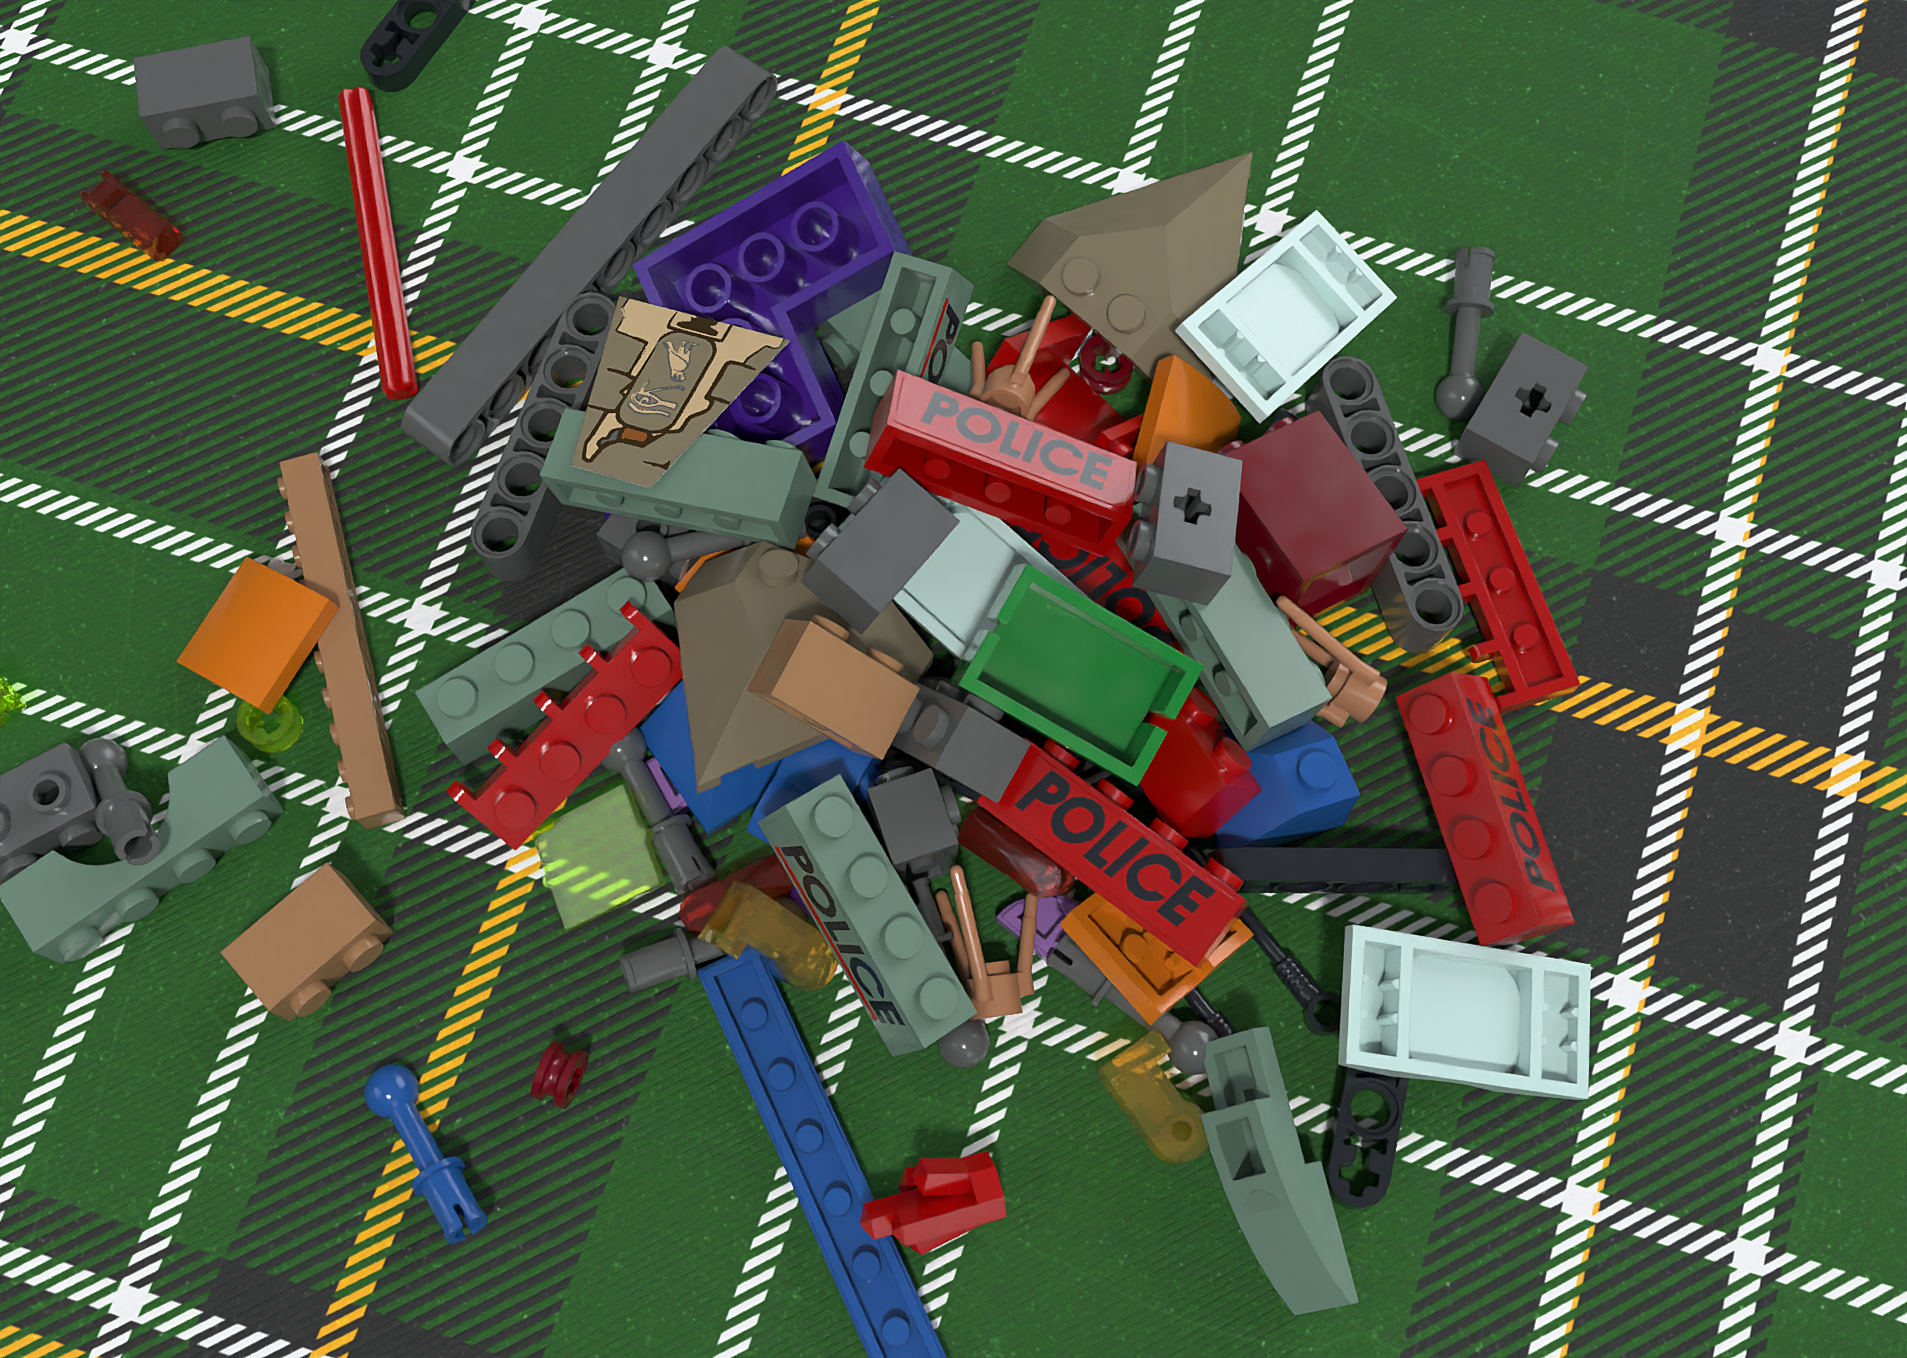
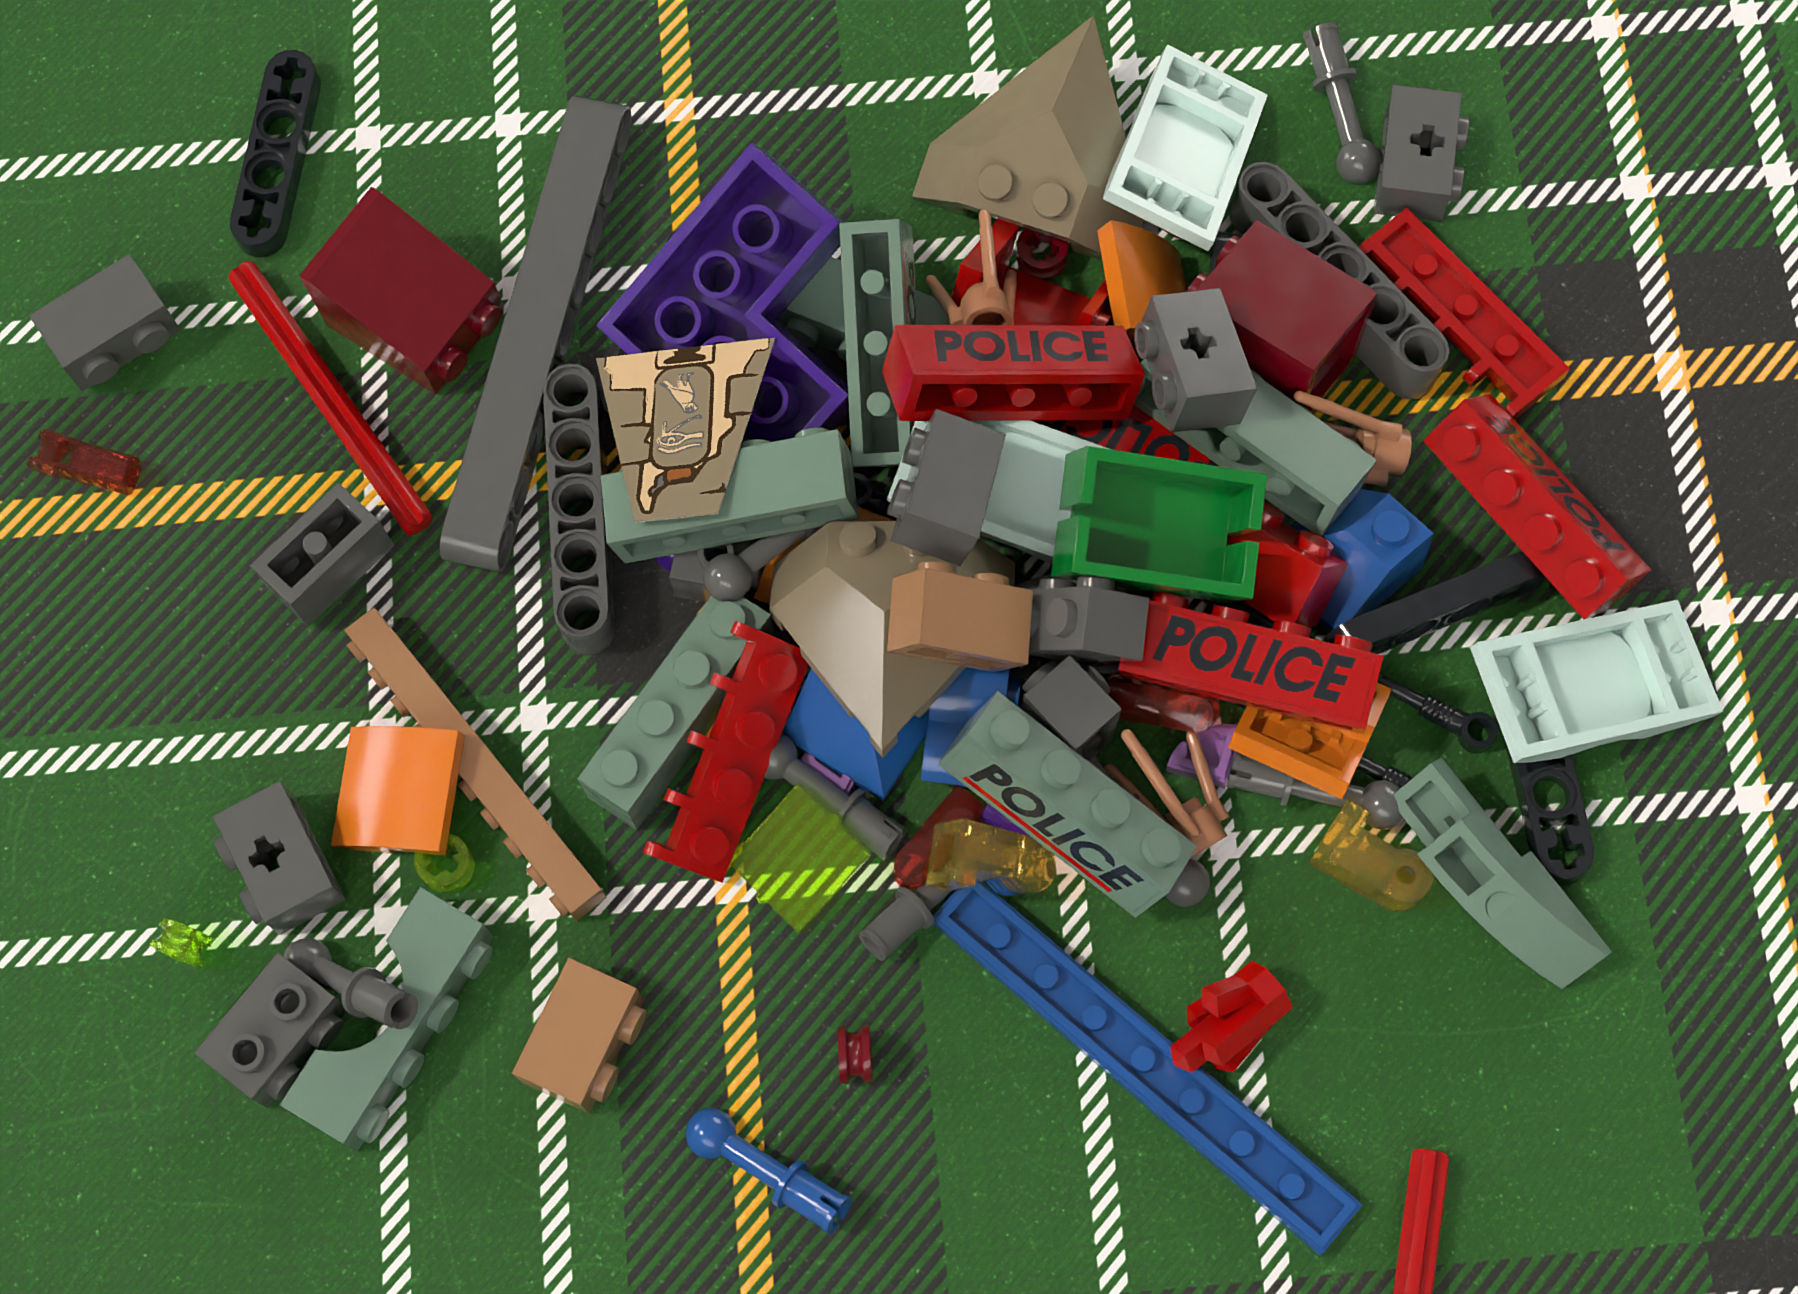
camera: 20 degrees left, 0 degrees up
none -> dark grey brick [213,781,346,935]
none -> dark grey brick [250,482,394,627]
none -> dark red slope [299,186,504,395]

